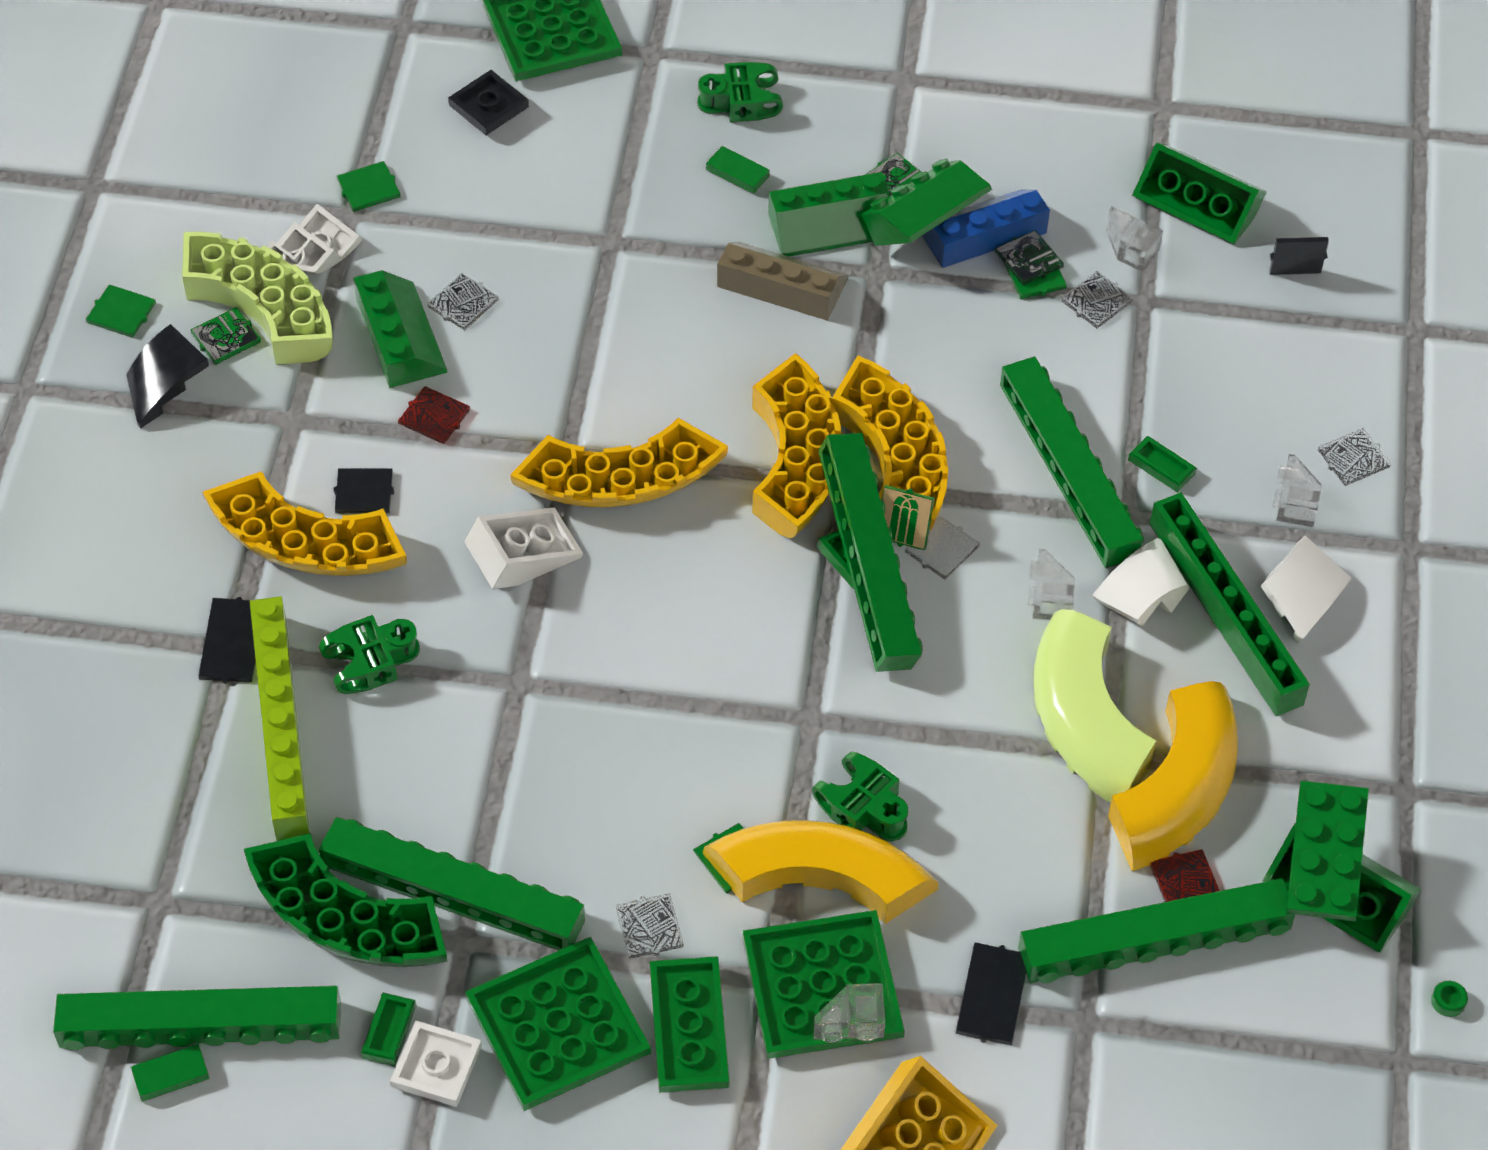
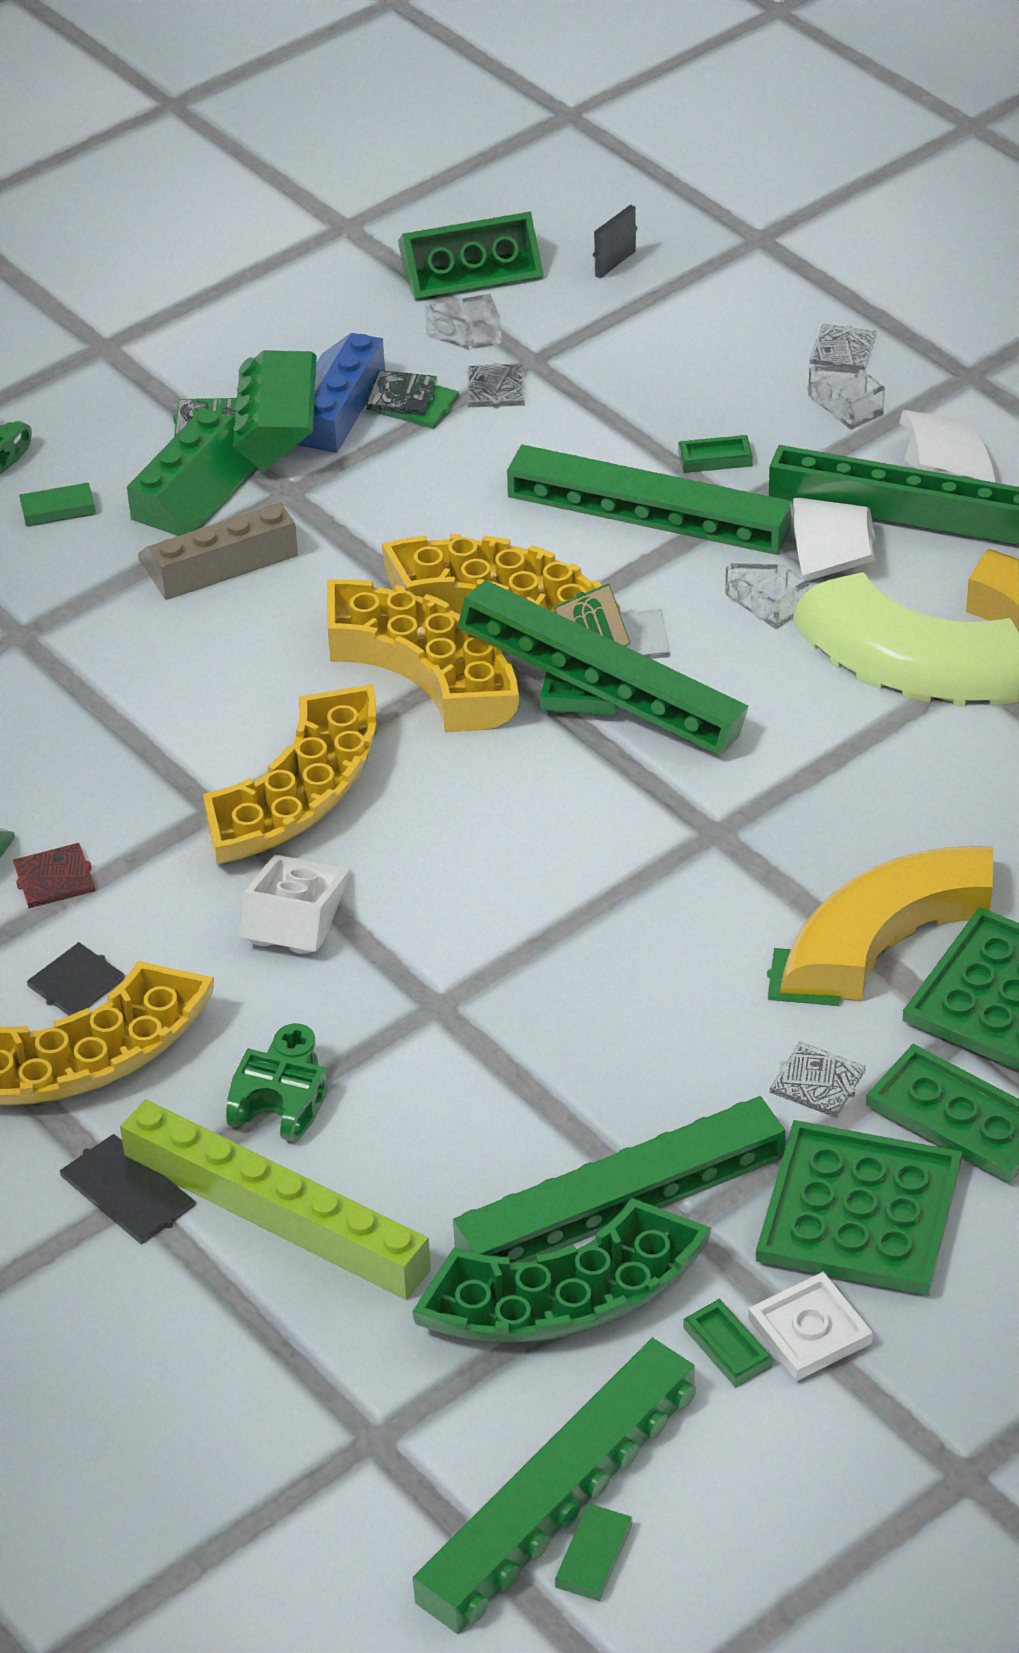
camera: 45 degrees left, 10 degrees down
green piece [812,752,908,841] -> none

